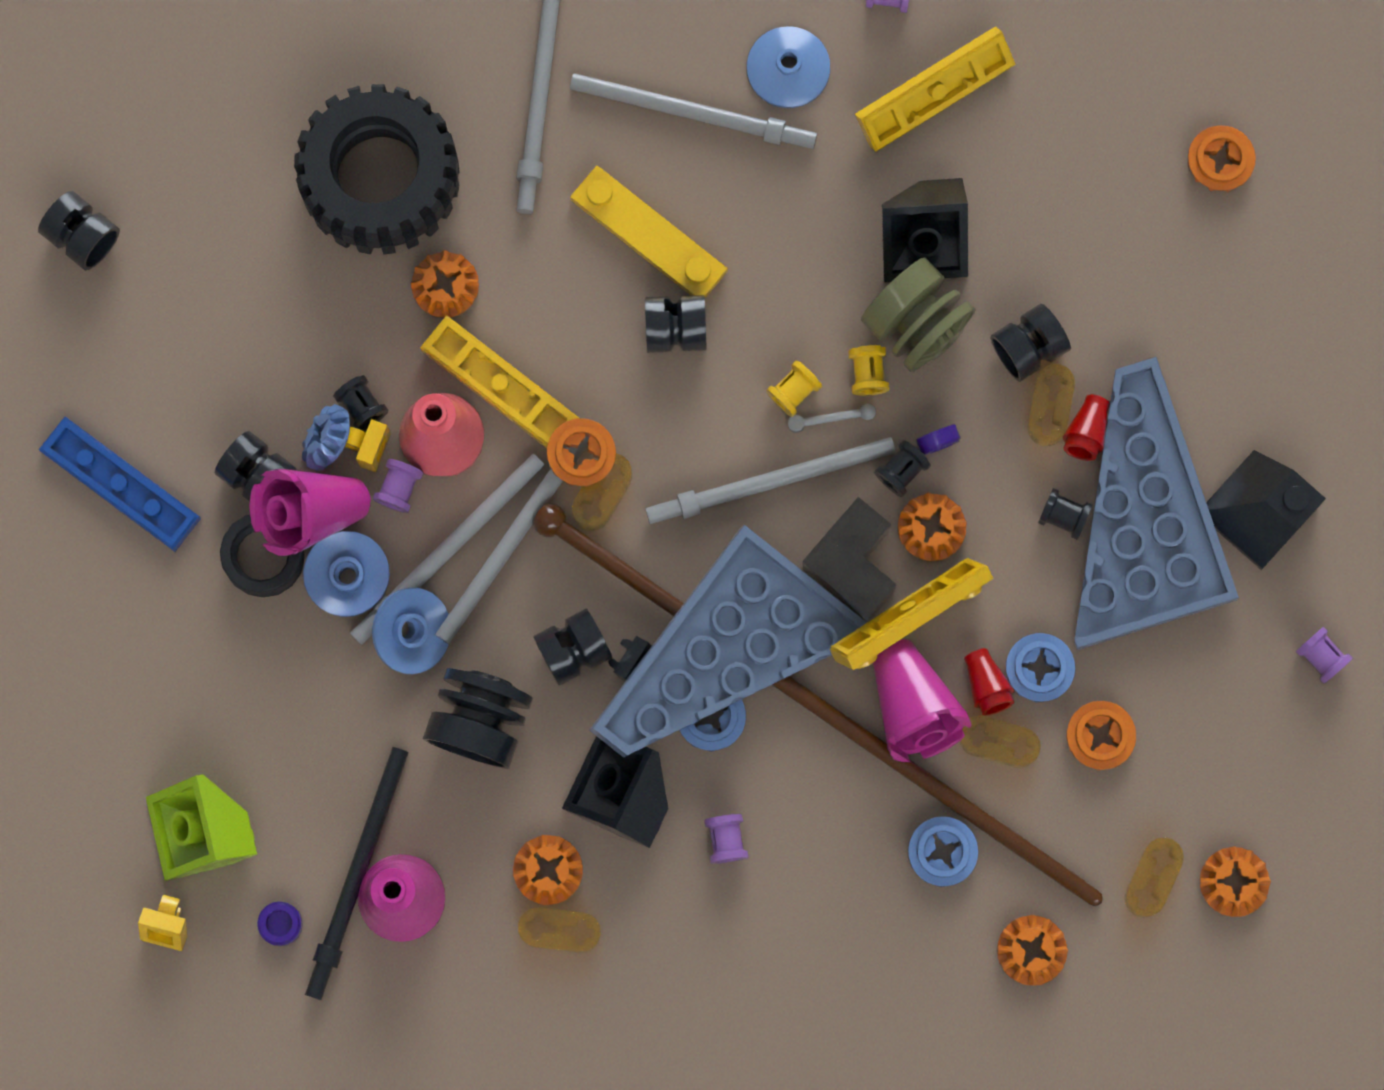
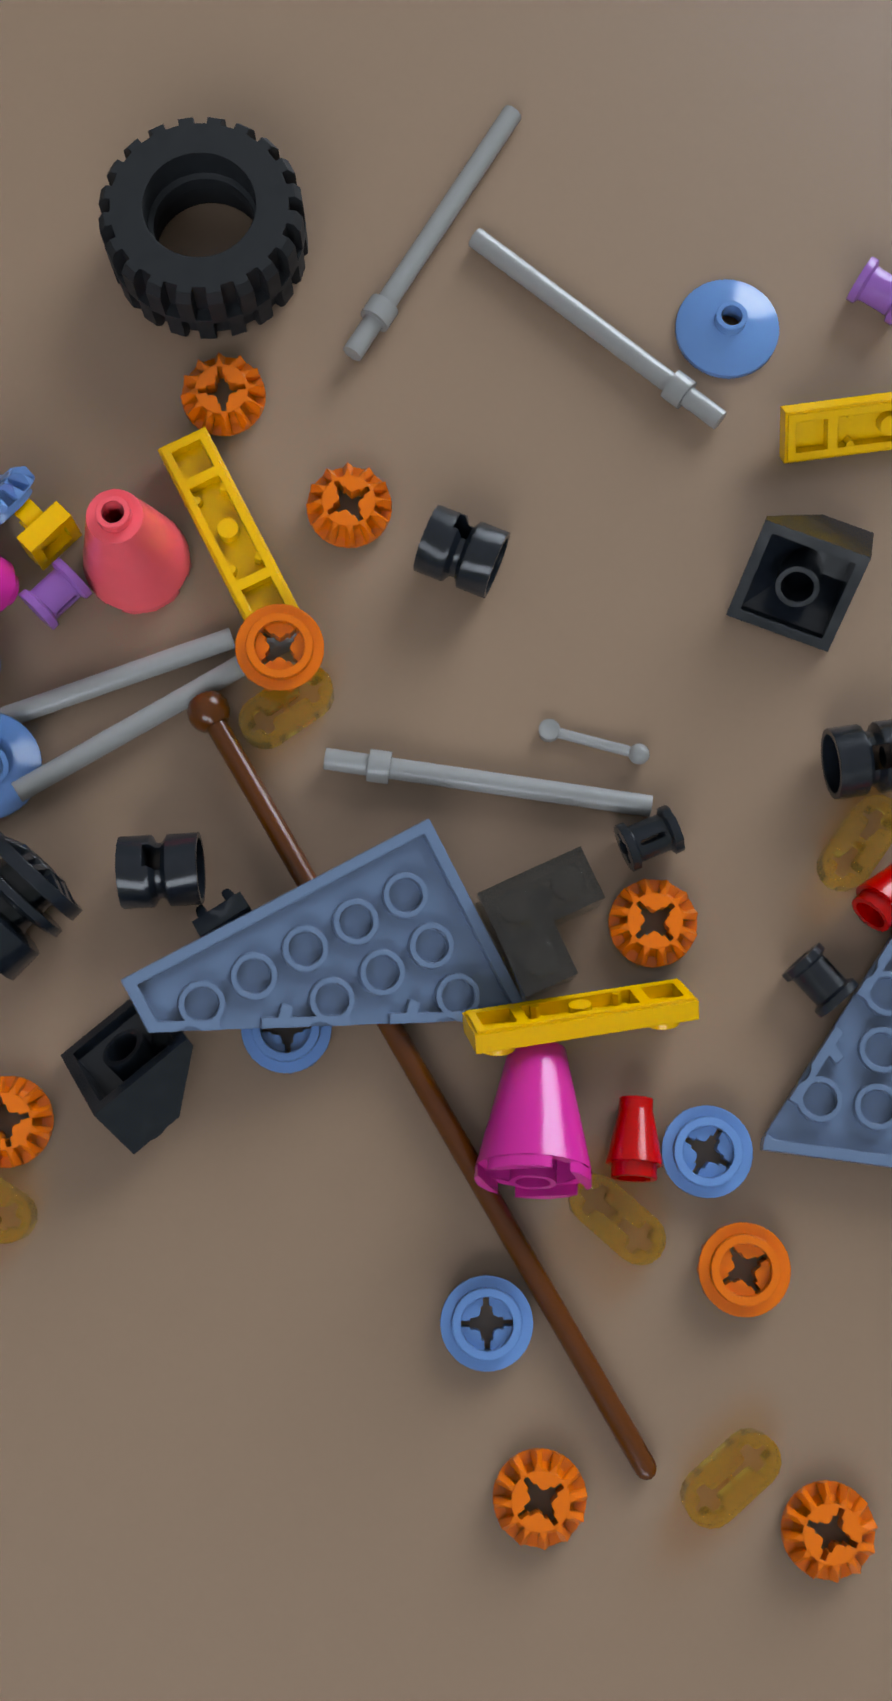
camera: 20 degrees right, 0 degrees up
black bush [333,375,388,431] -> none
yellow plate [570,165,728,298] -> none
medium lavender bush [704,814,749,864] -> none
yellow bush [766,360,823,417] -> none
yellow bush [848,345,890,396] -> none
olive wheel [861,258,976,372] -> none
dark purple tile [916,424,961,455] -> none
none -> orange gear [306,462,392,548]

